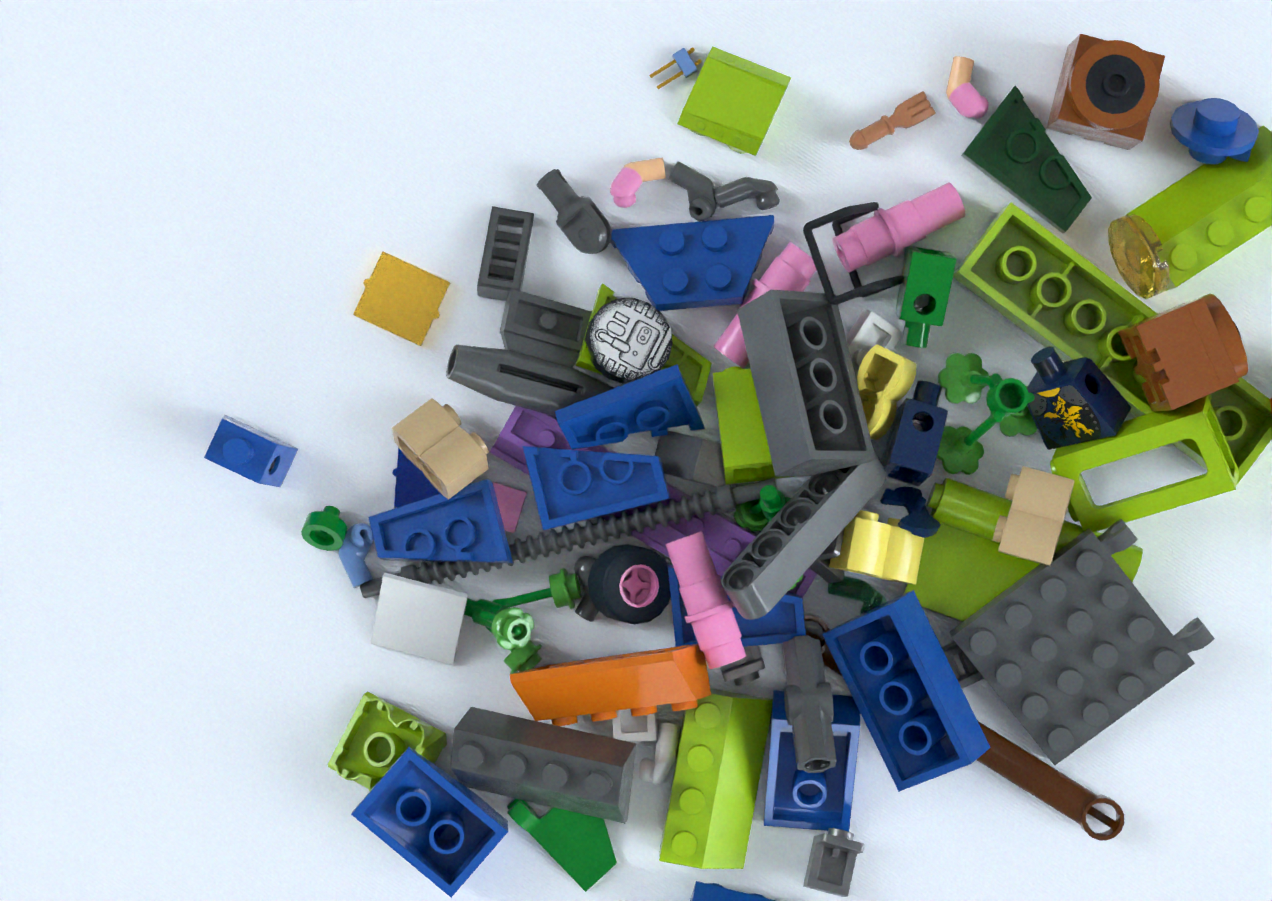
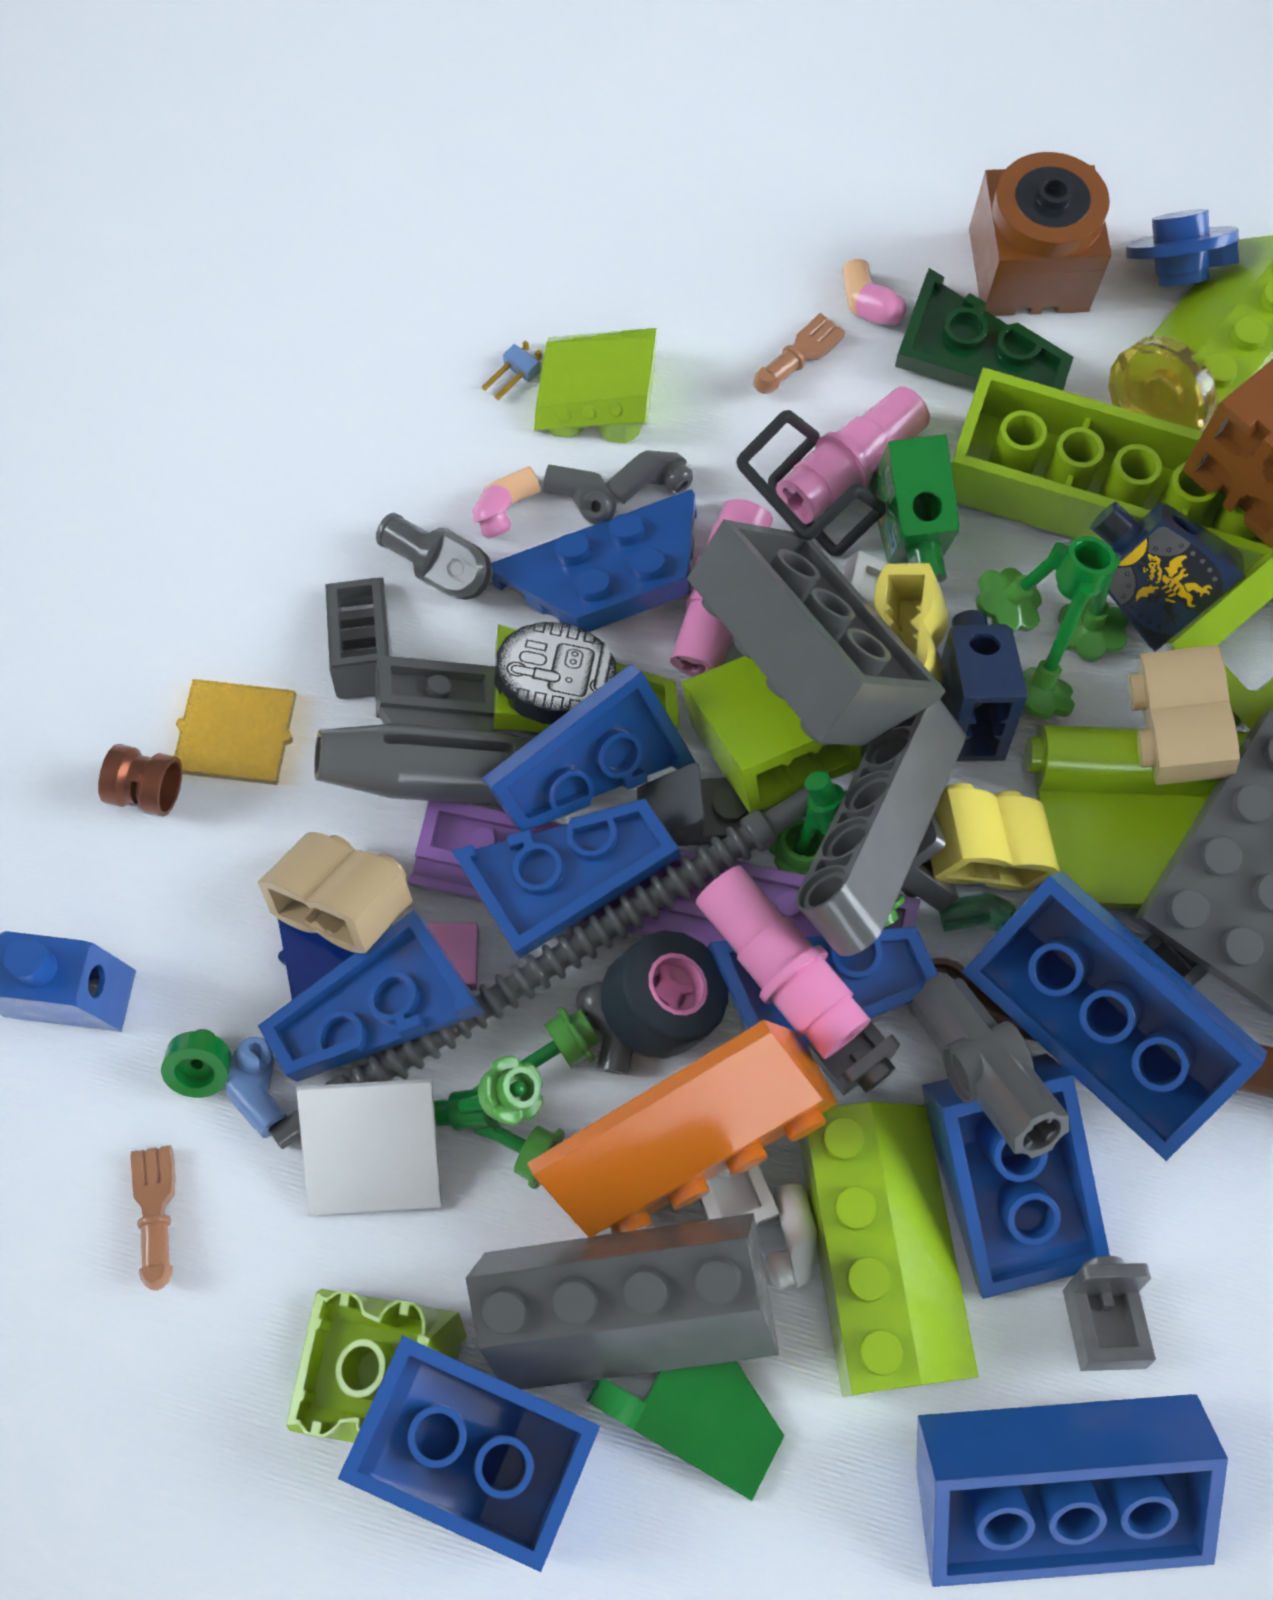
camera: 15 degrees left, 20 degrees down
dark blue piece [880,486,941,538] -> none
none -> copper wheel [98,744,182,817]
none -> nougat piece [130,1145,176,1291]

